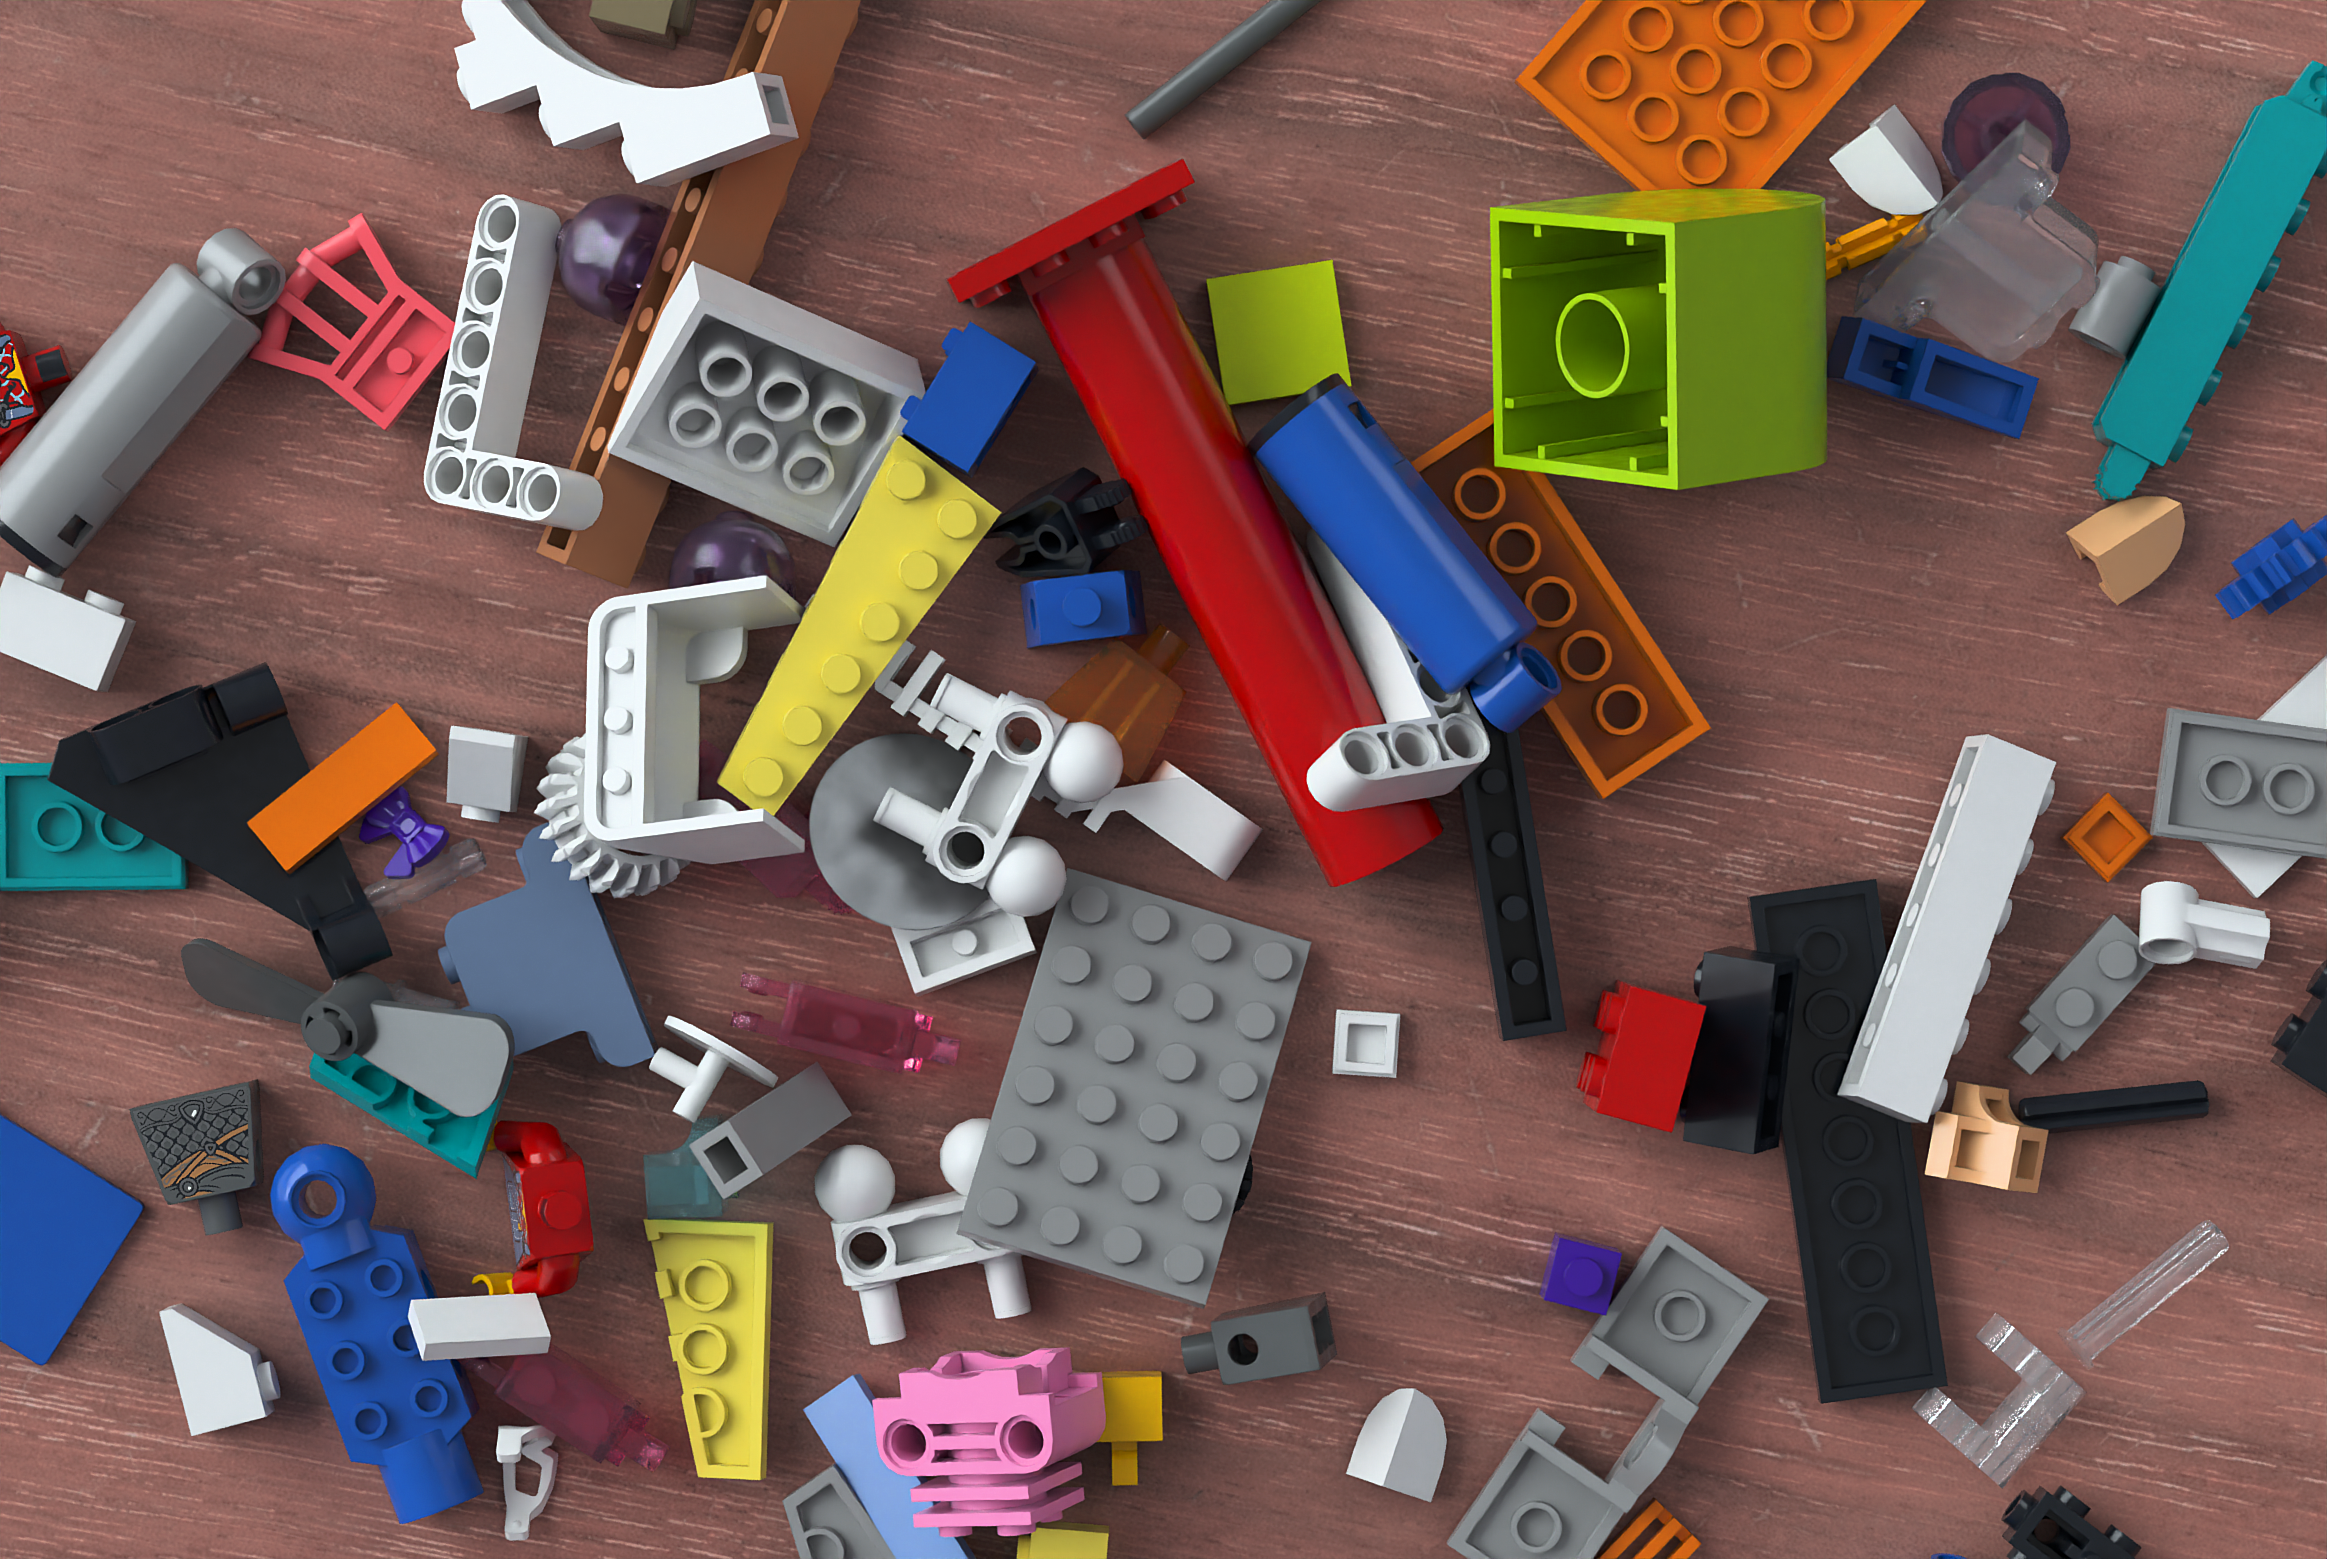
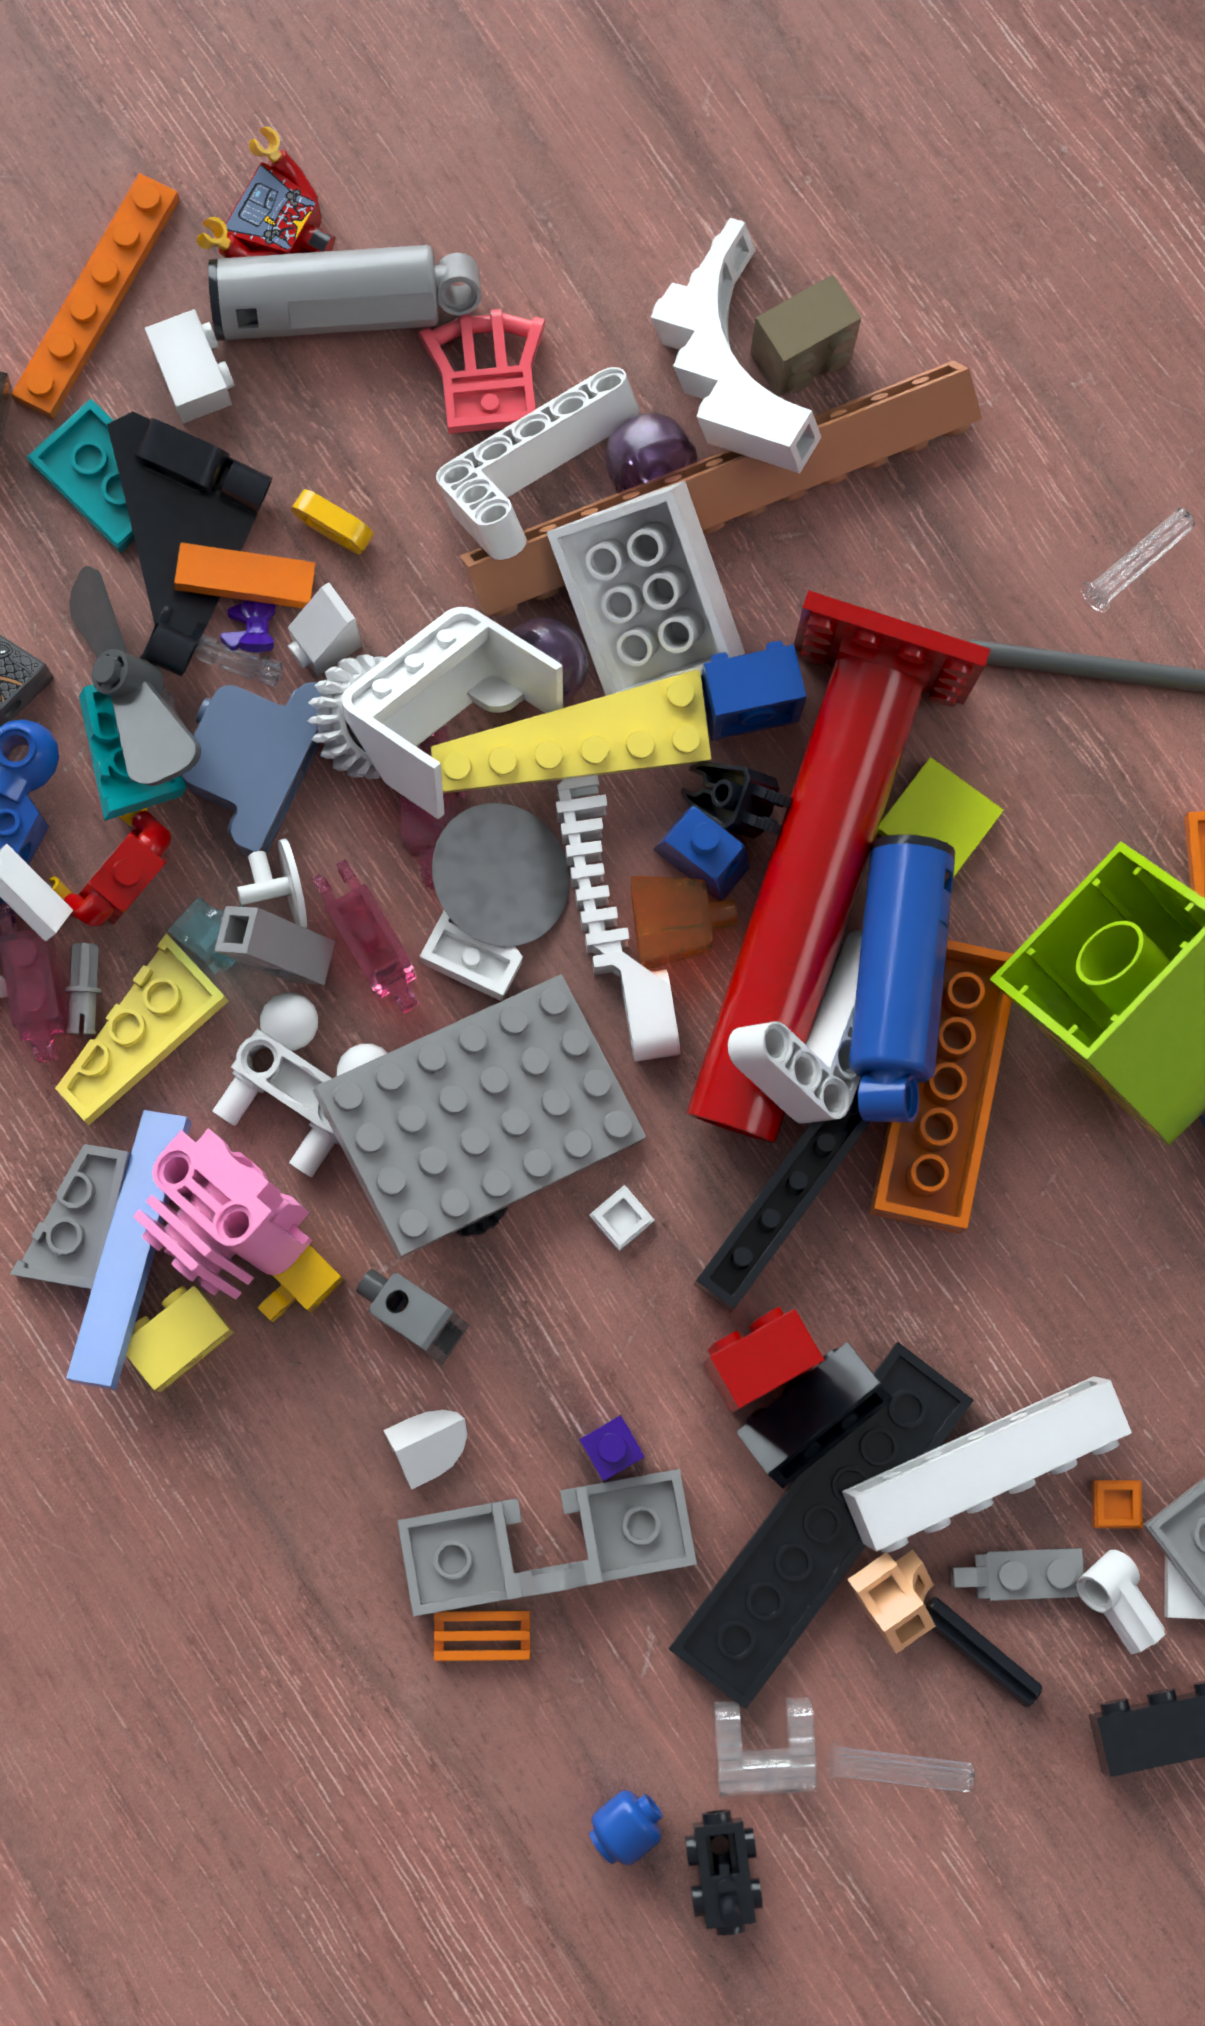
camera: 40 degrees right, 10 degrees down
white piece [873,673,1124,917] -> none
none -> light grey axle [64,943,102,1036]
none -> yellow beam [291,489,374,554]

